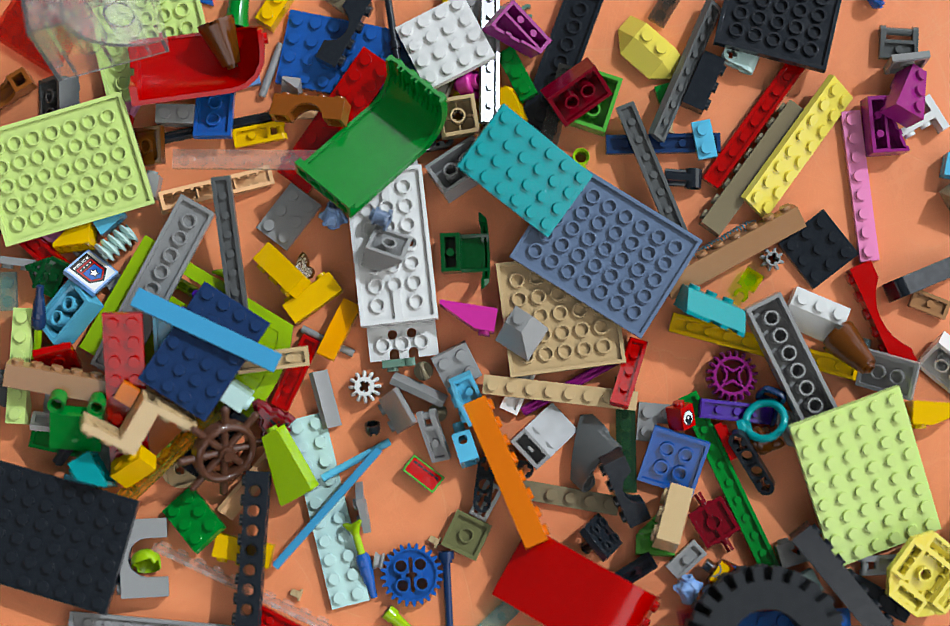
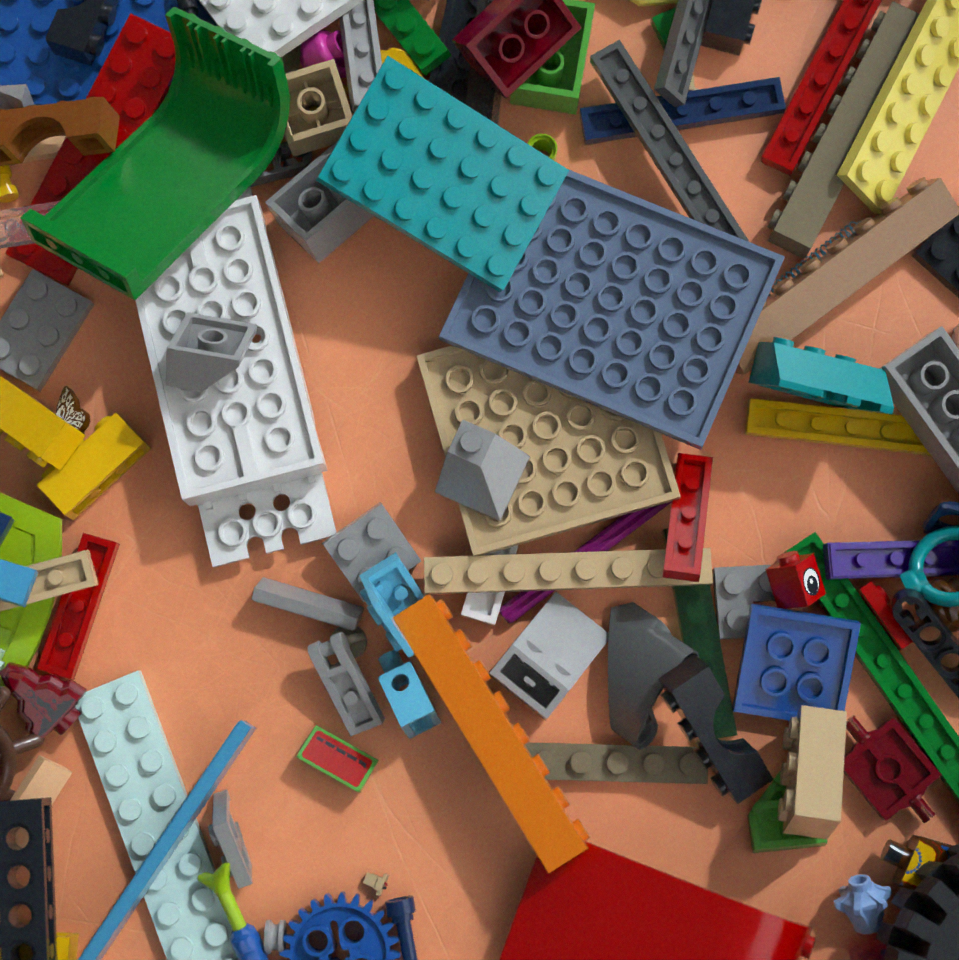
camera: 10 degrees left, 5 degrees down
lime slope [261,424,319,506] -> none
light grey bar [300,325,355,357] -> none
light grey tile [309,369,342,430] -> none
light orange slope [316,298,359,362] -> none
light blue rock [318,201,348,230] -> none
medium azure bar [320,438,391,482] -> none
white gear [349,370,382,403] -> none
black hinge [365,420,380,437] -> none
sand blue brick [369,206,393,232] -> none
light grey slope [378,387,418,434] -> none
sand green plate [382,357,416,372] -> none
dark tan tile [414,361,433,381] -> none
dark pink slope [439,299,498,337] -> none
dark green piece [440,212,490,289] -> none
olive plate [441,509,492,561] -> none
white tile [469,480,501,523] -> none
black beam [473,456,534,513] -> none
black plate [578,513,622,562] -> none
black plate [615,551,658,583] -> none
black piece [664,168,702,190] -> none
light grey plate [665,539,707,580] -> none
medium azure plate [691,119,718,161] -> none
magenta gear [705,350,758,402] -> none
clear neon green plate [733,266,764,302] -> none
light grey gear [759,248,784,272] -> none

